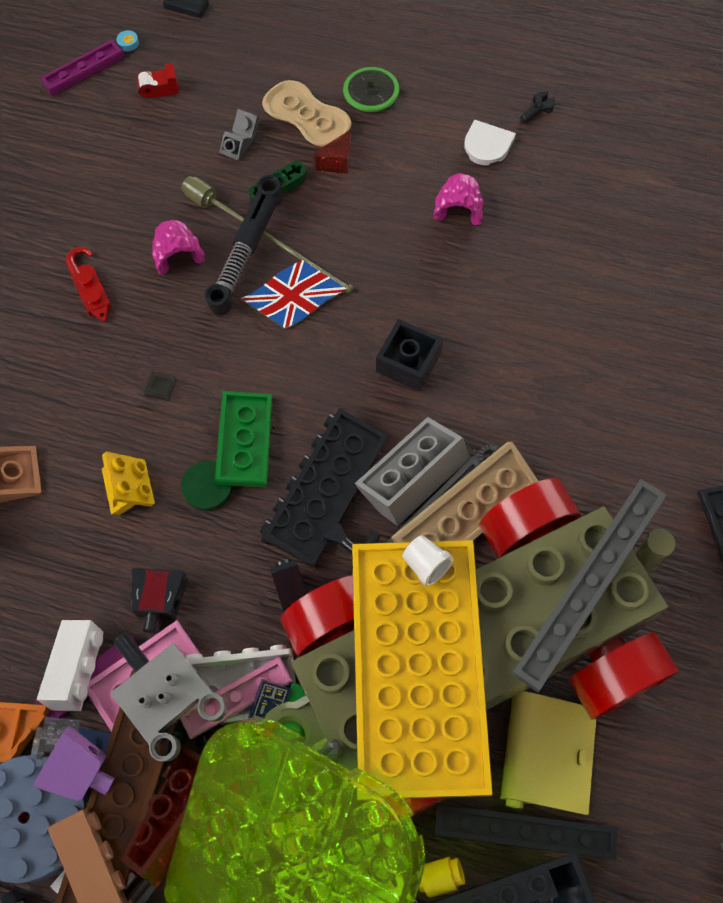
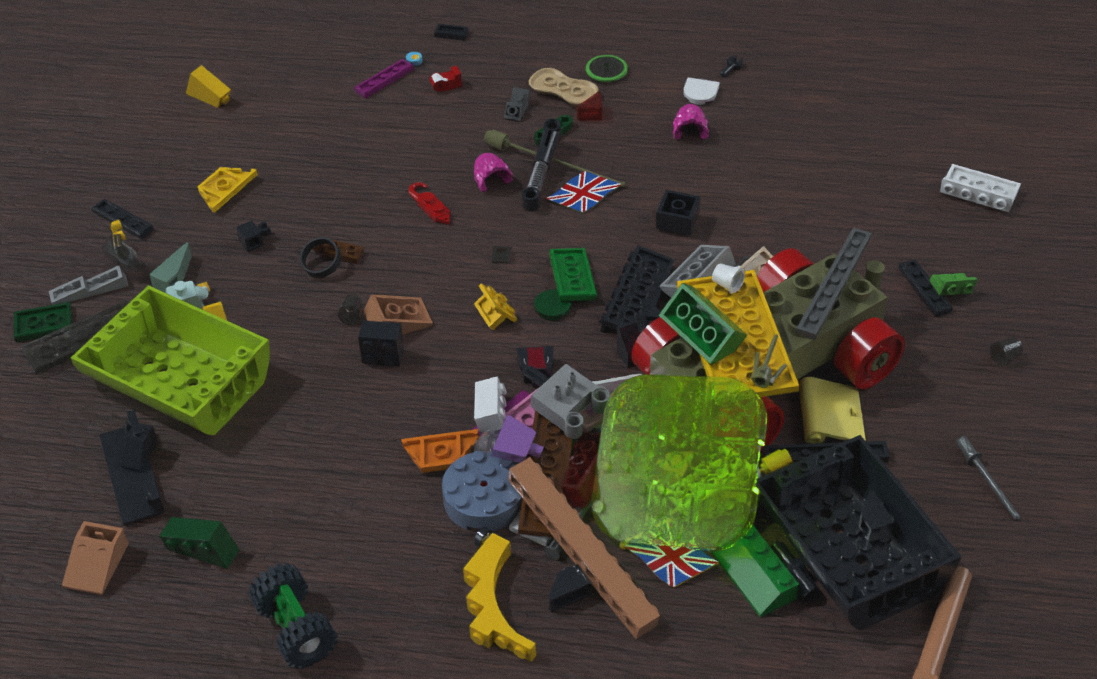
camera: 10 degrees left, 20 degrees down
none -> green slope [659,283,747,364]
none -> olive plant [750,334,787,388]

